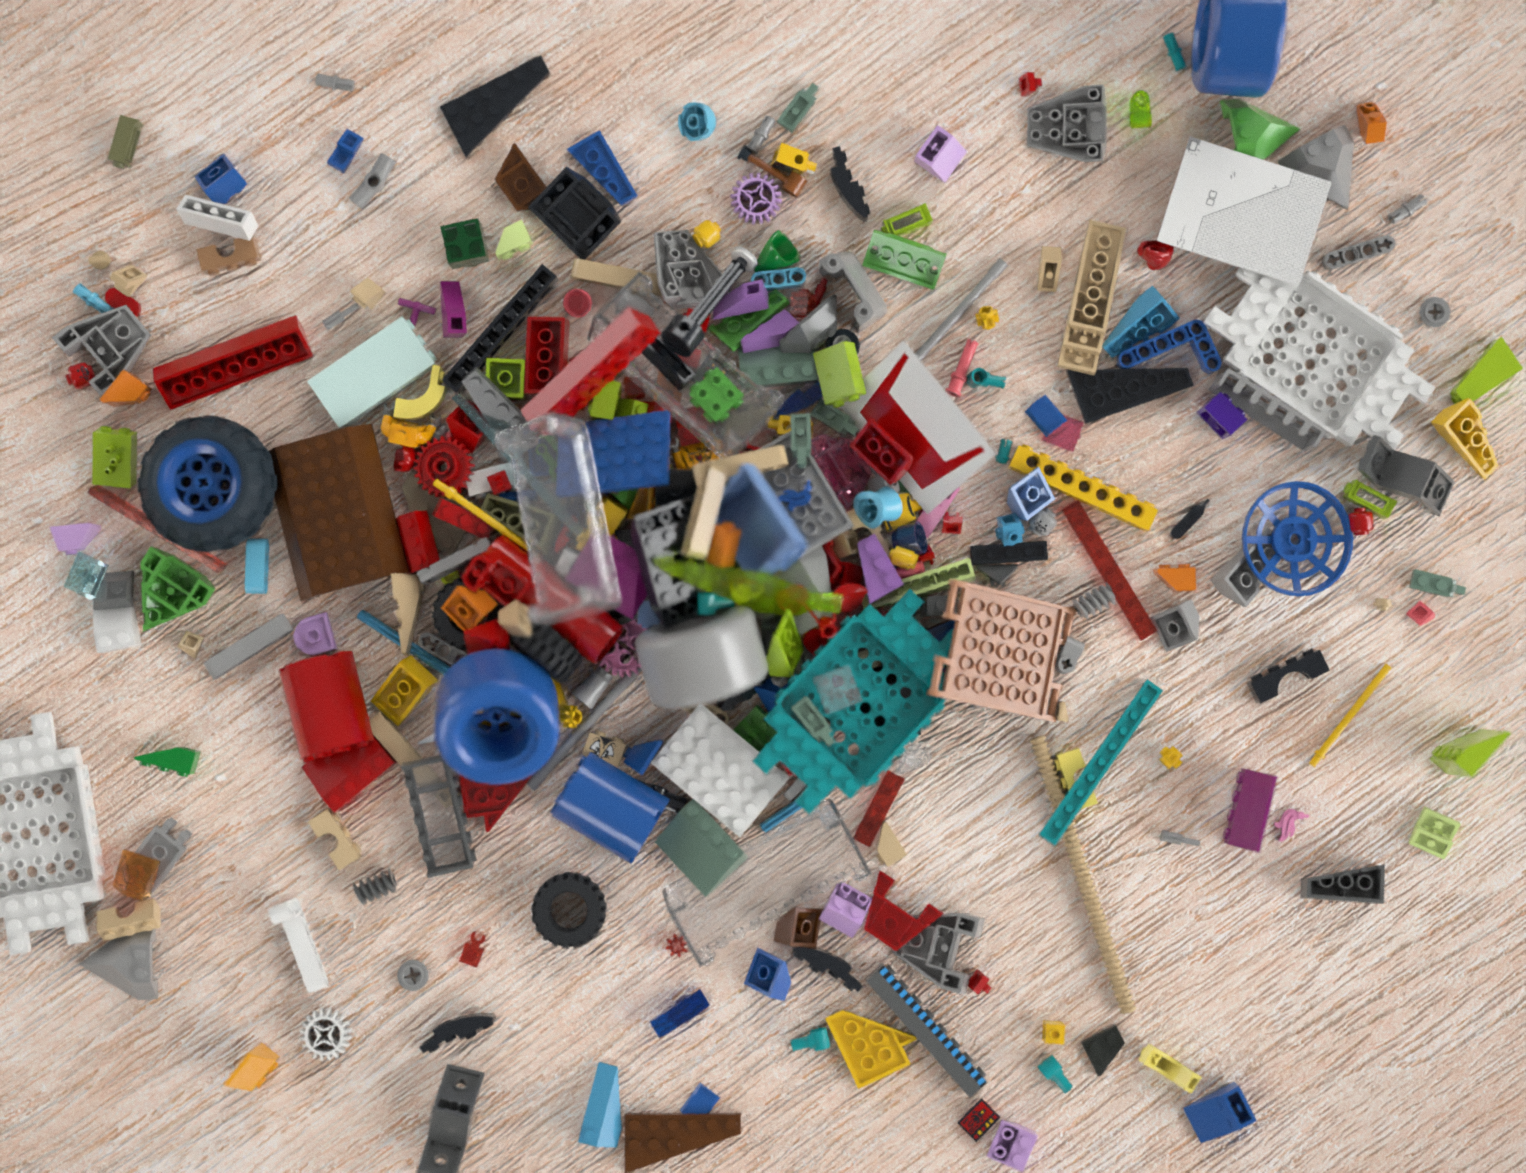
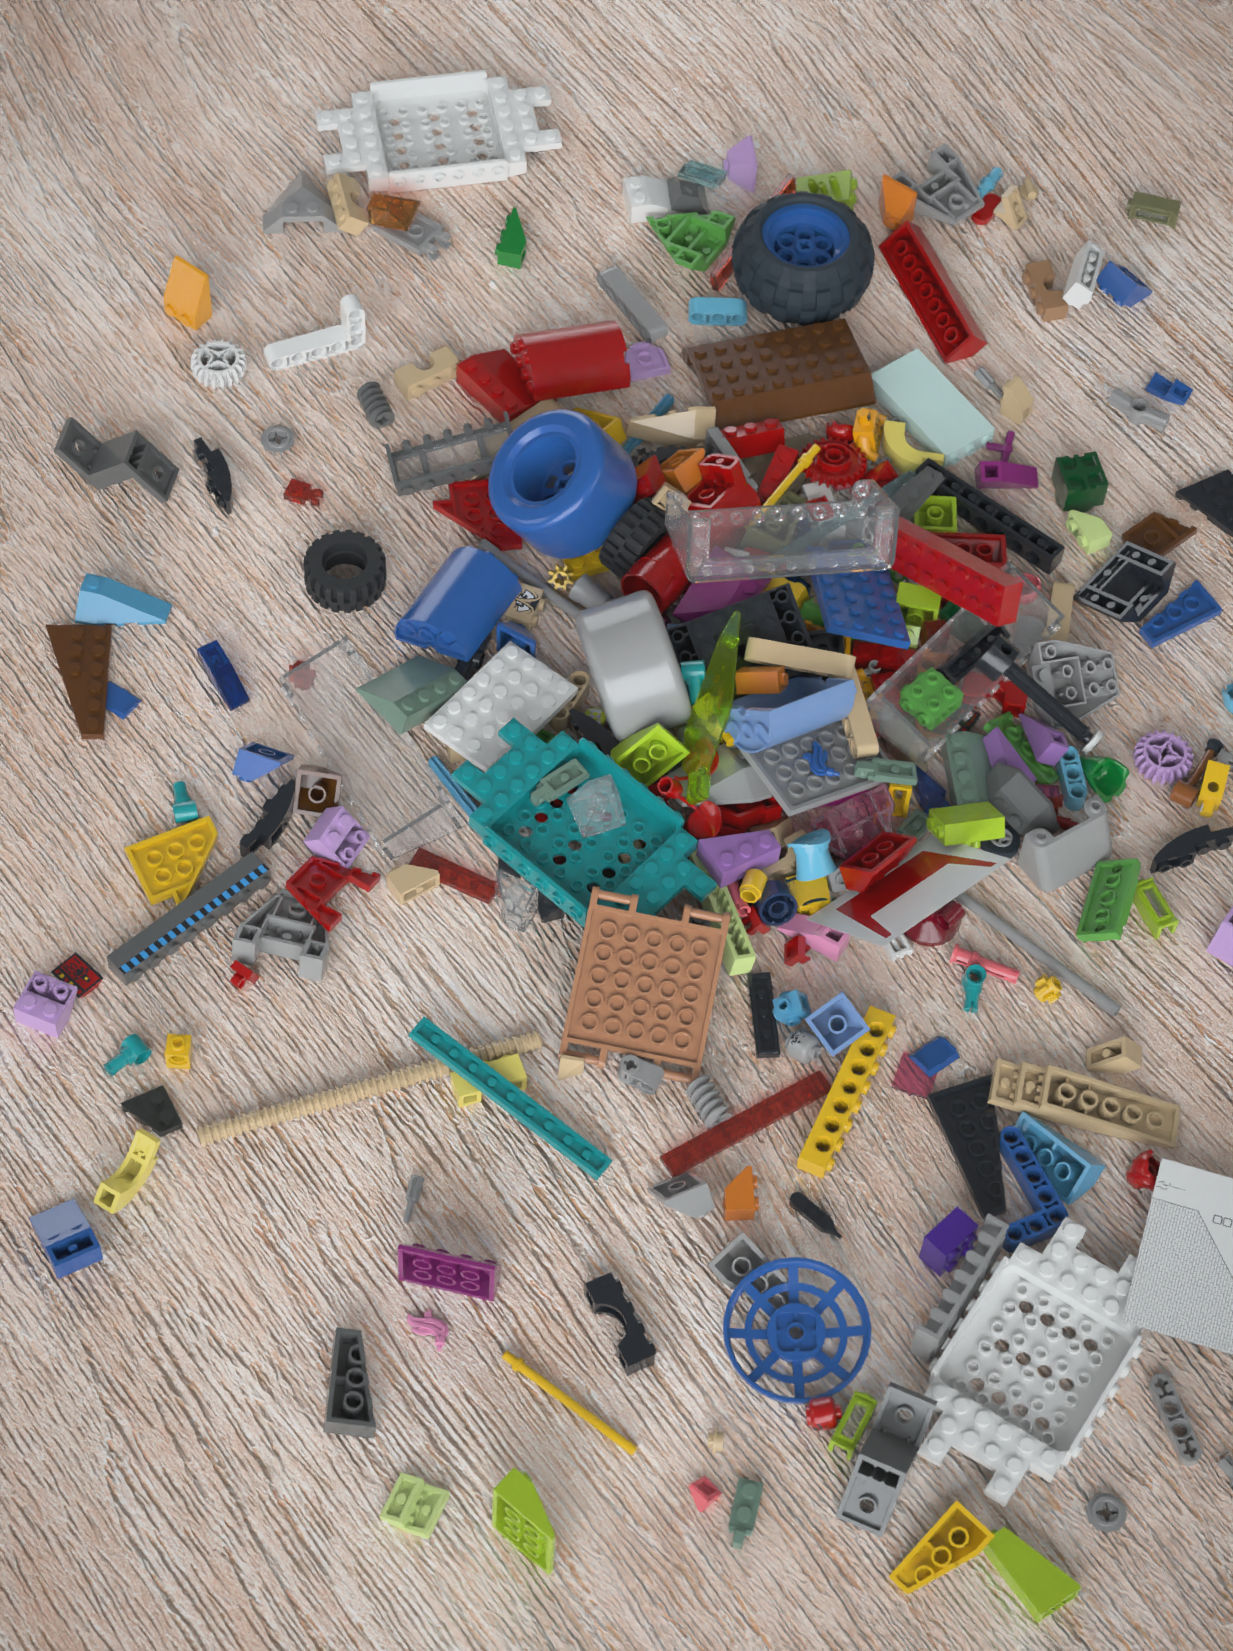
camera: 90 degrees right, 30 degrees down
red head [65,362,95,390] -> none
tan slope [177,631,204,659] -> none
yellow head [692,220,721,248] -> none
dark grey piece [976,564,1018,586] -> none
teal pin [995,439,1013,464] -> none
yellow gear [1159,746,1183,769] -> none

